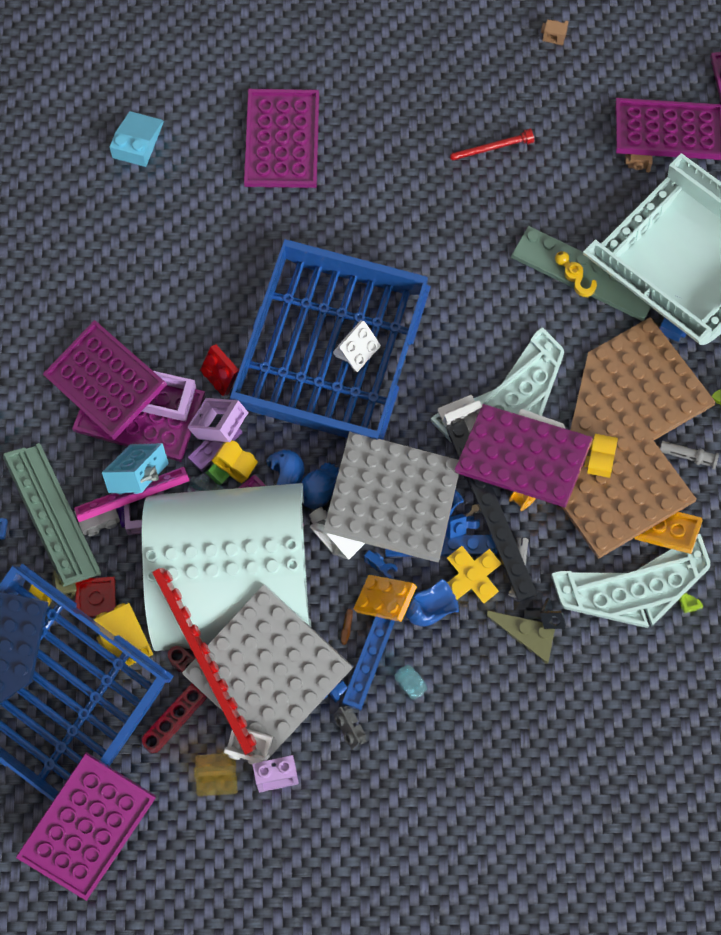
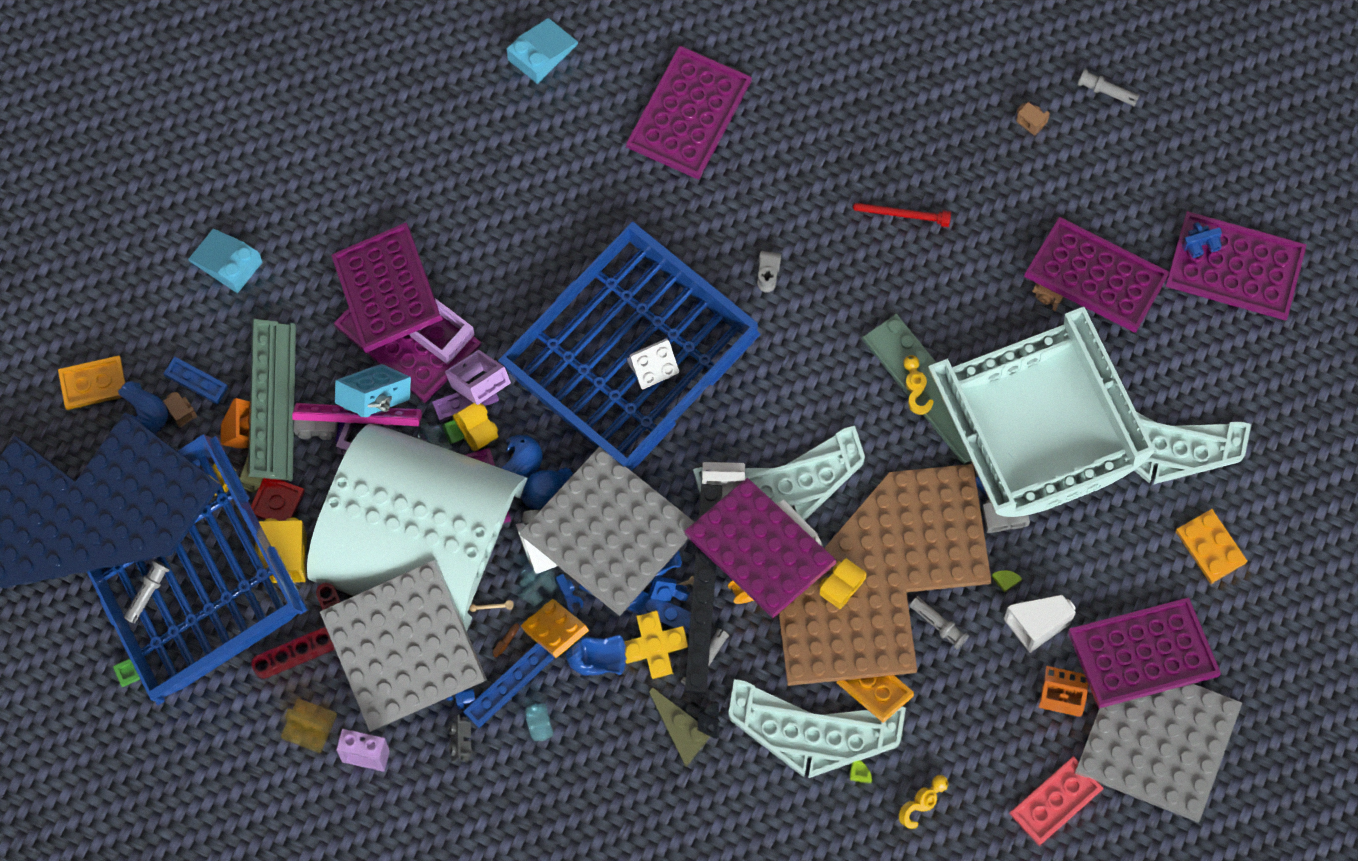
camera: 25 degrees right, 0 degrees up
magenta plate [16,752,156,901] -> none
red plate [152,568,257,755] -> none
red plate [200,344,239,397] -> none
white bracket [224,729,273,764] -> none
none -> bright green plate [113,659,140,687]
none -> light grey pin [123,560,170,623]
none -> orange slope [221,398,250,449]
none -> tan hinge [469,600,514,612]
none -> clear light blue hips [518,569,558,607]
none -> light grey piece [757,251,781,292]
none -> light grey brick [982,500,1030,533]

